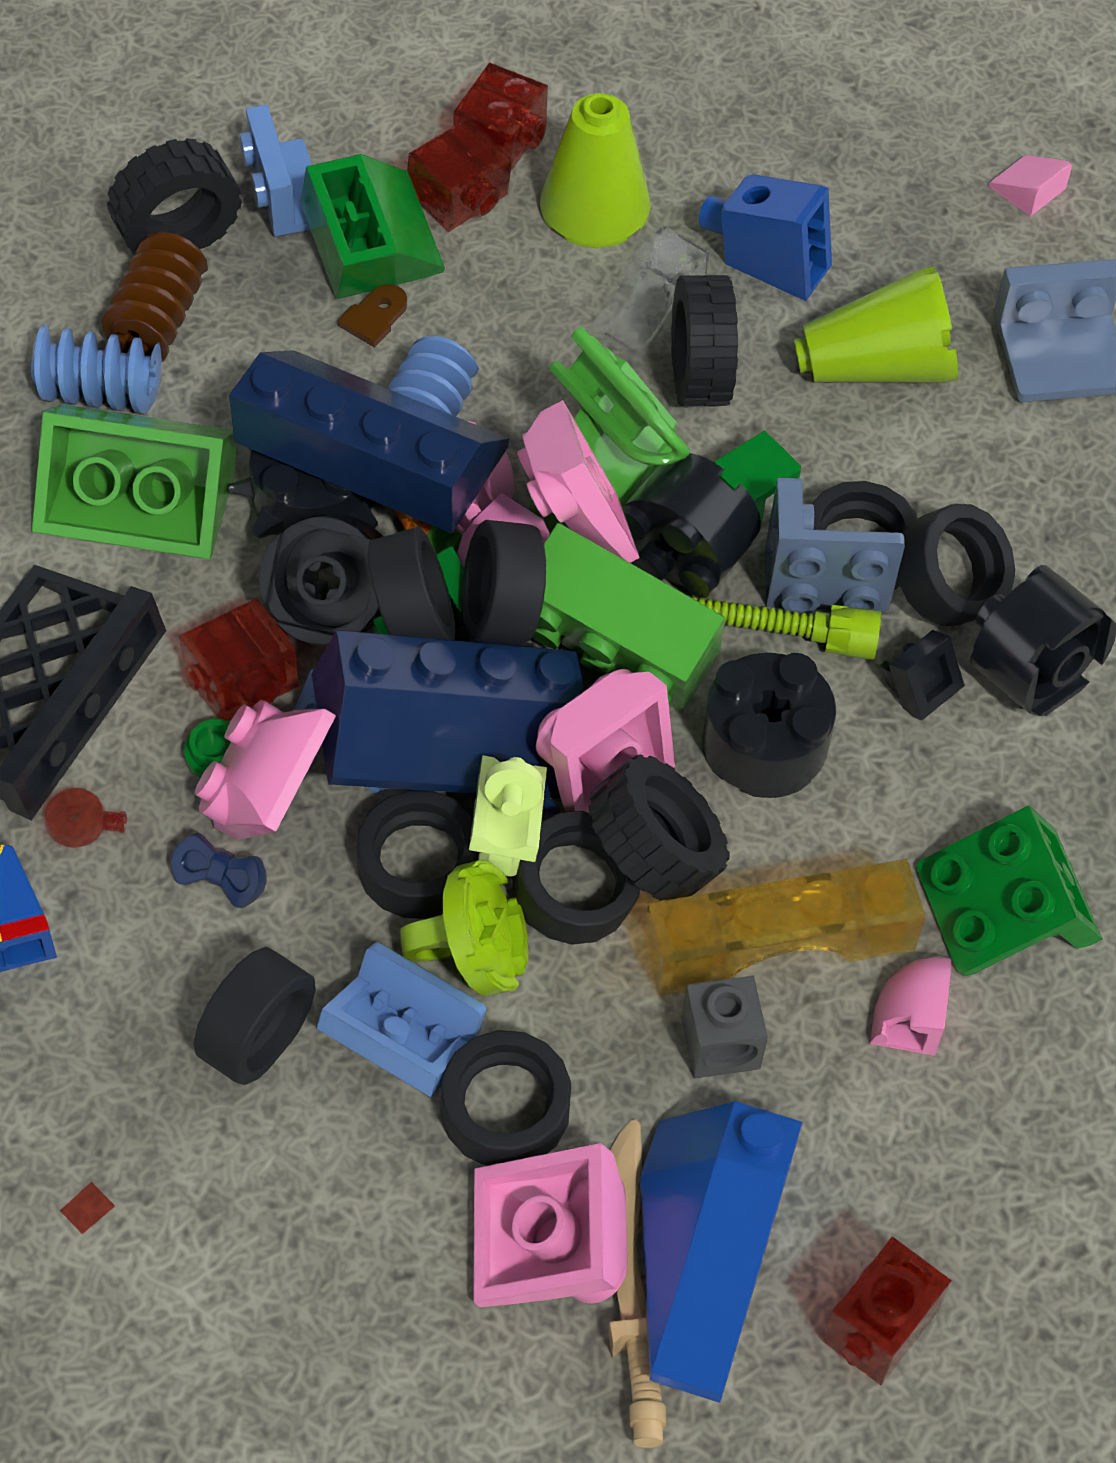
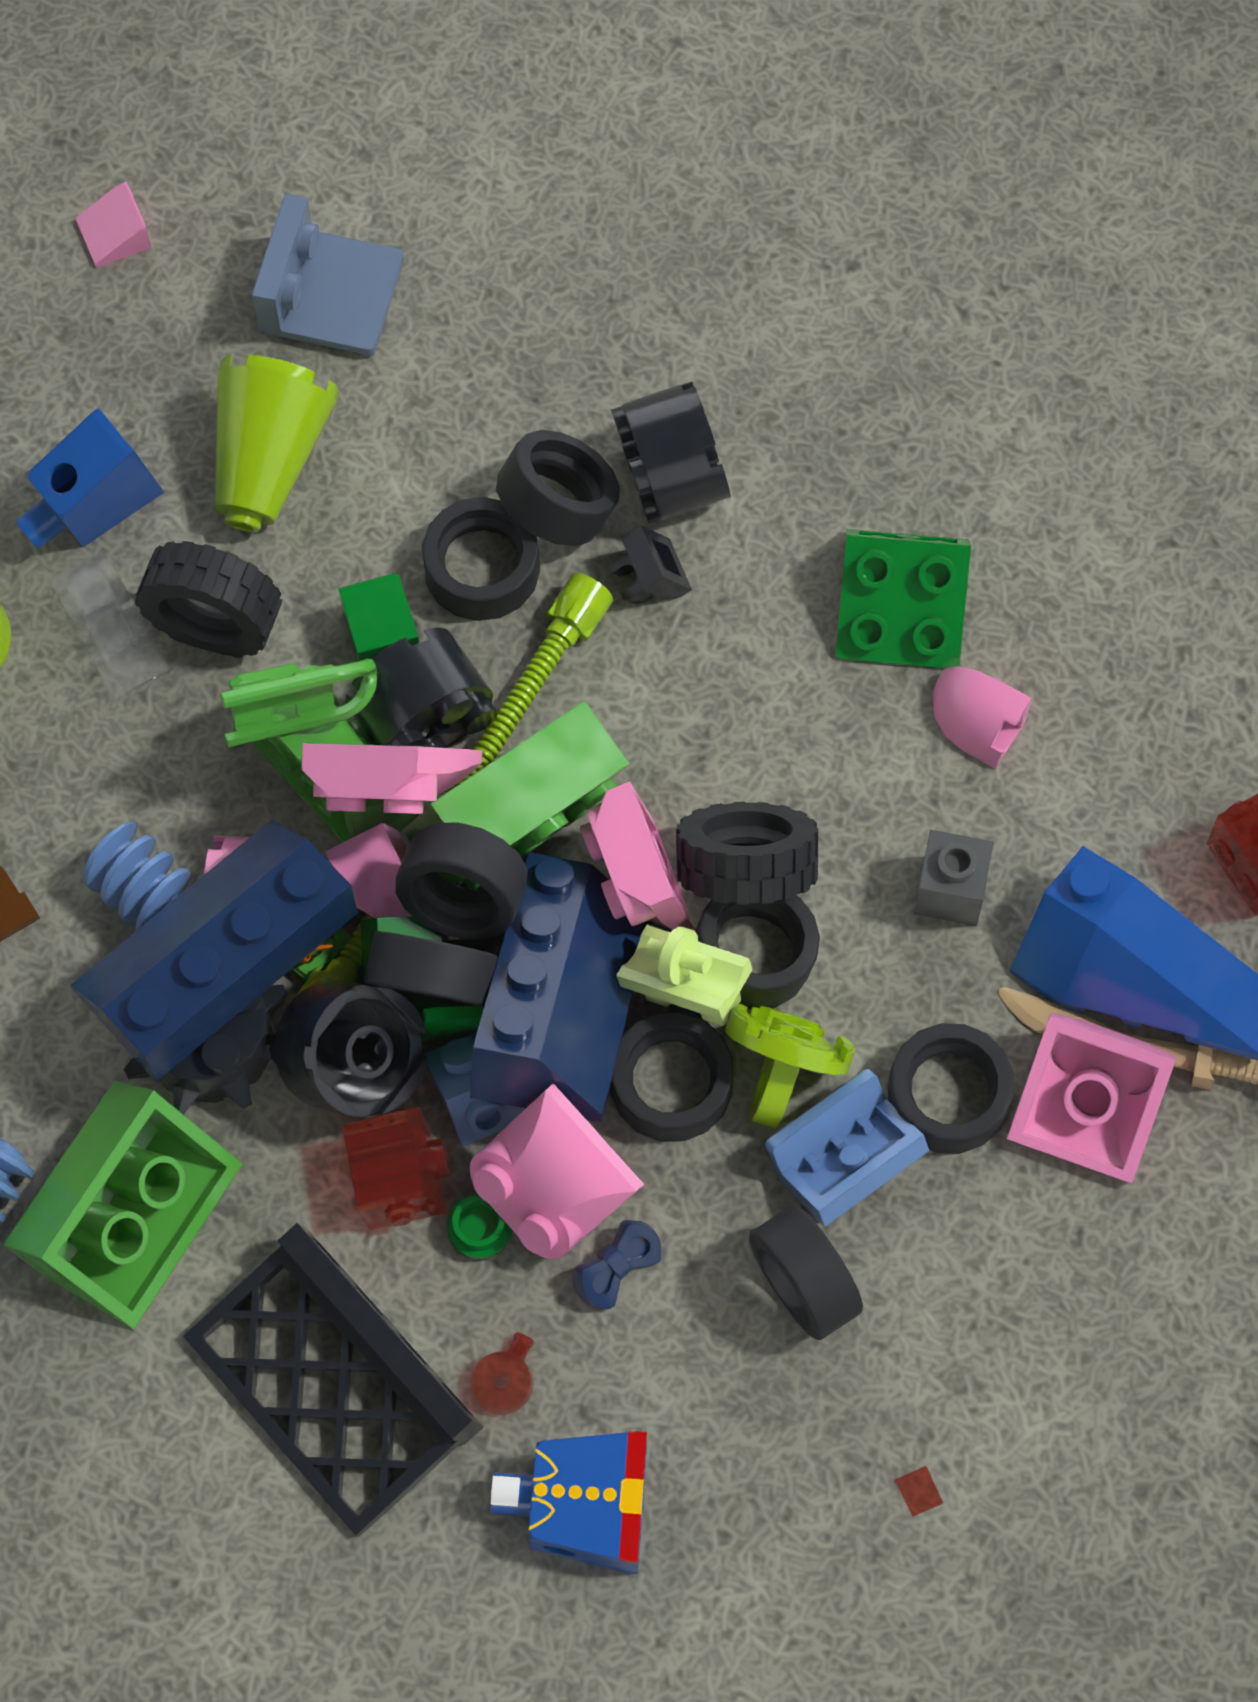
camera: 65 degrees left, 10 degrees up
clear yellow arch [644,859,926,996] -> none
black brick [702,653,836,798] -> none
sand blue bracket [765,478,905,615] -> none

